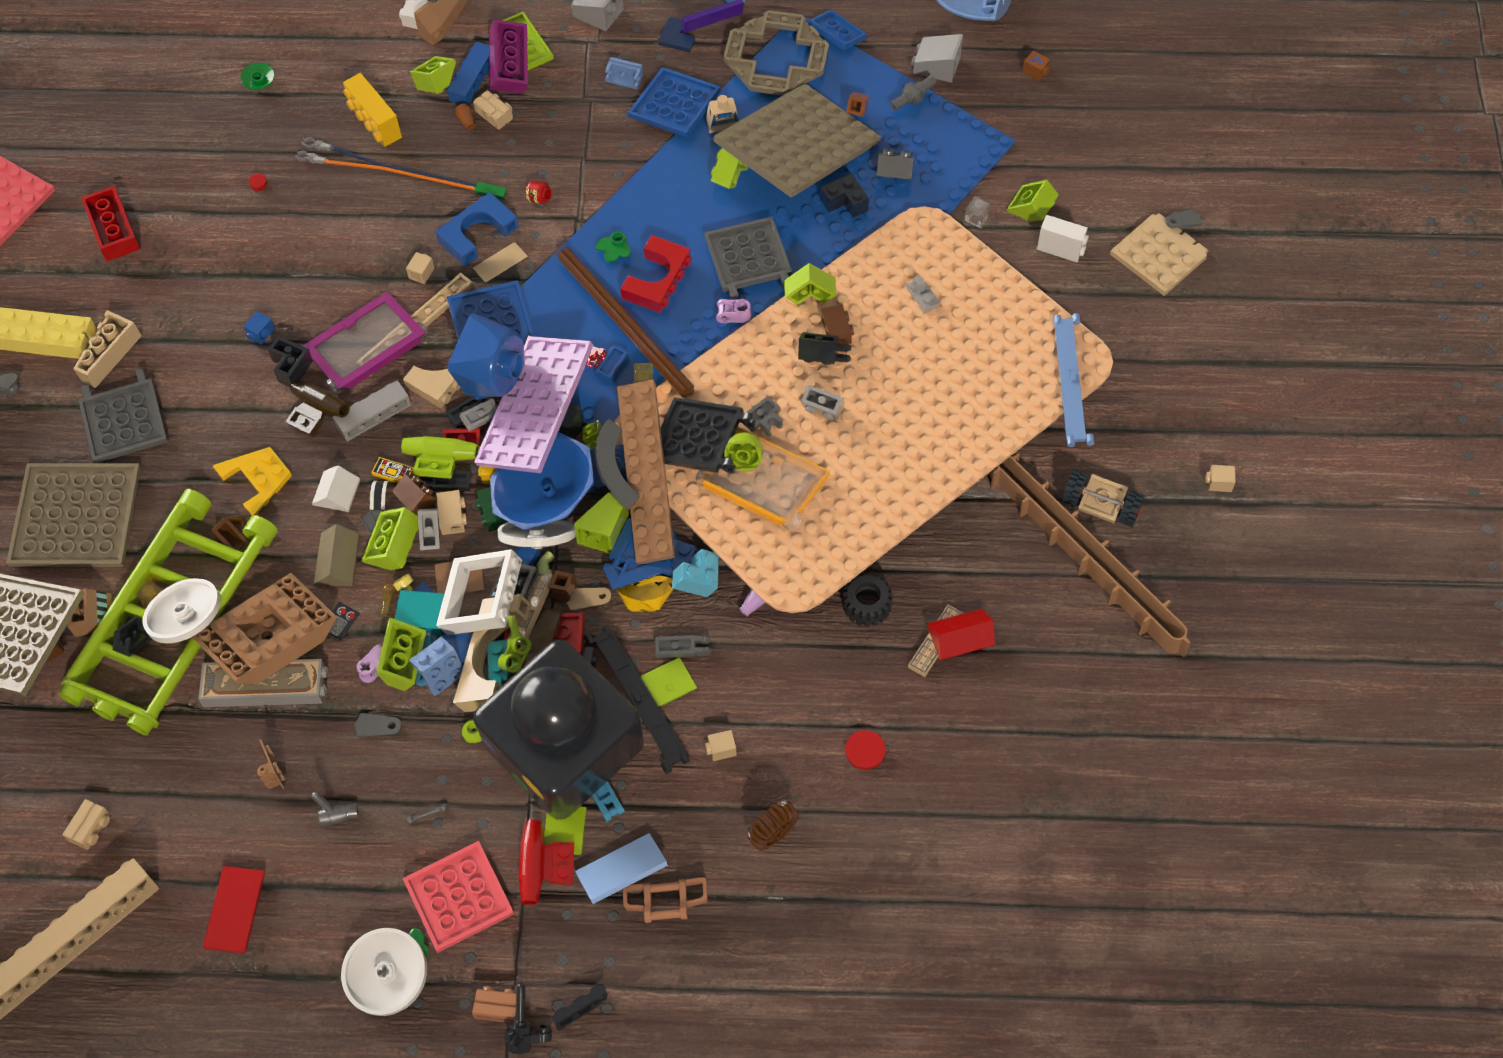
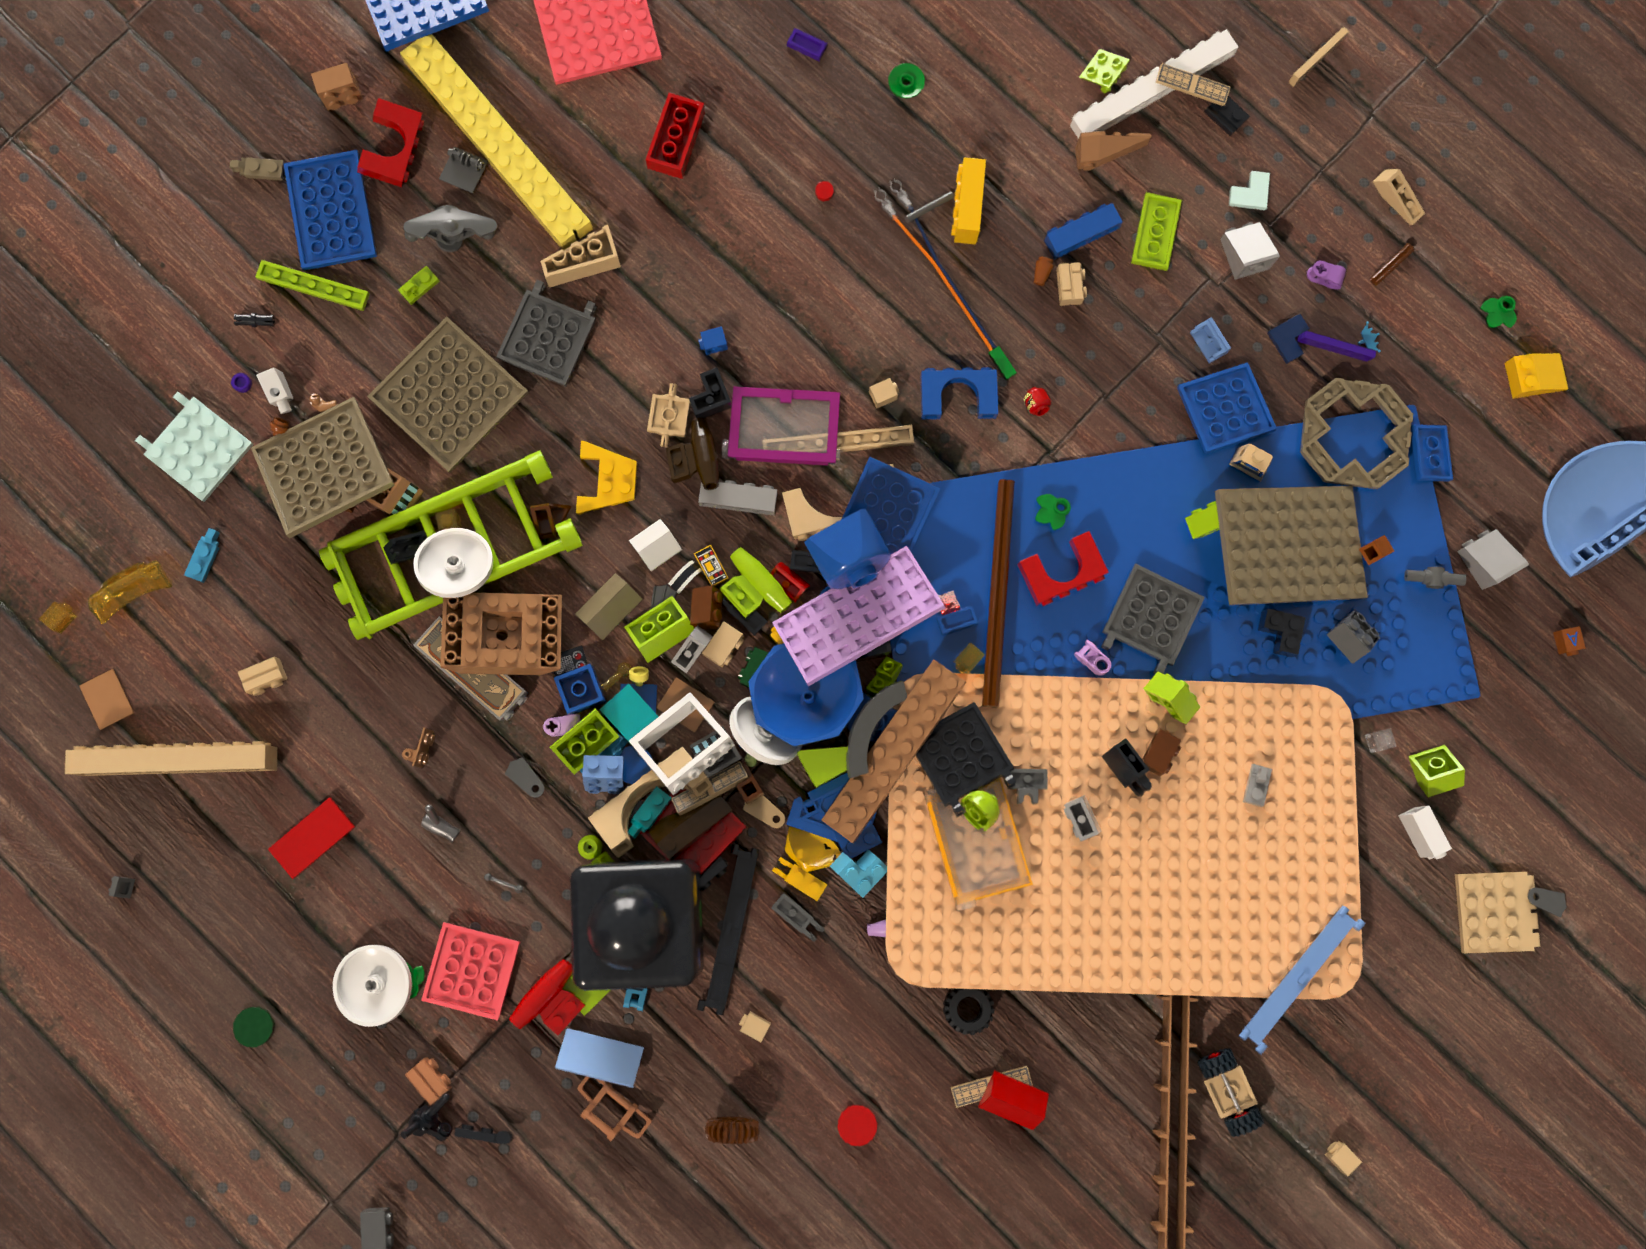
camera: 35 degrees right, 20 degrees up
lime slope [410,56,456,94] -> none
light grey hinge [460,398,498,432] -> none
tan sticker [473,242,528,283] -> none
magenta brick [489,19,528,94] -> none
lime beam [498,615,531,673] -> none
lime piece [640,657,697,707] -> none
none -> blue brick [554,664,606,715]
none -> tan plate [647,383,690,447]
none -> yellow hinge [772,857,827,901]
none -> dark purple tile [787,28,827,61]
none -> dark grey bar [904,191,954,223]

